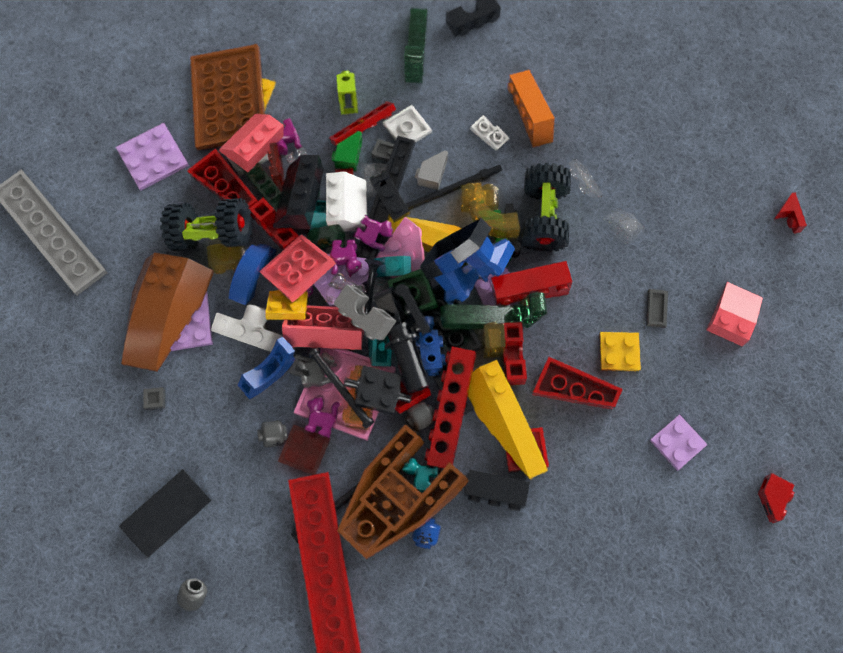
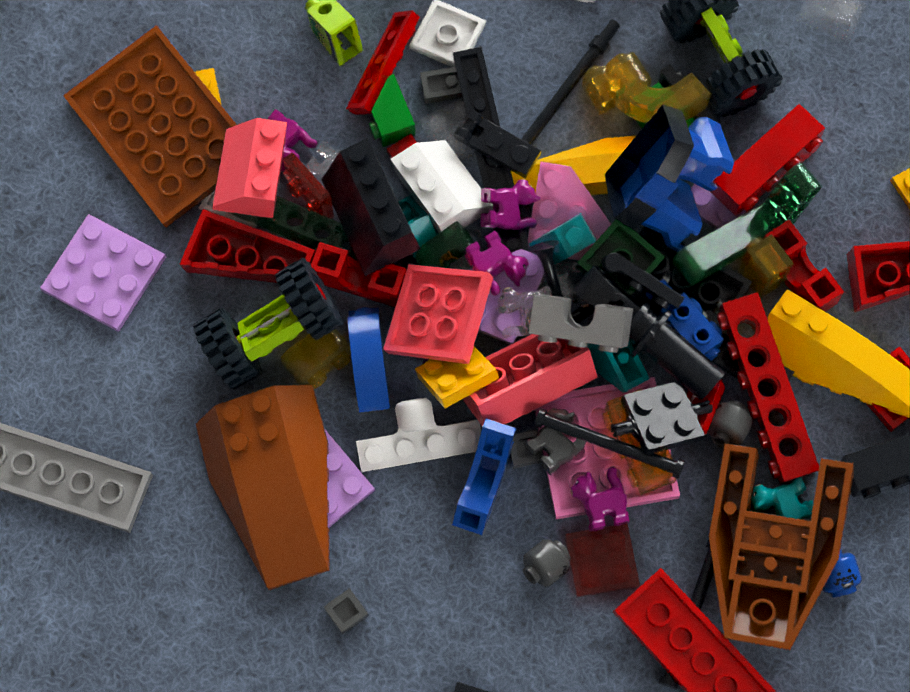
camera: 30 degrees left, 0 degrees up
light grey slope [415,151,448,190] -> none

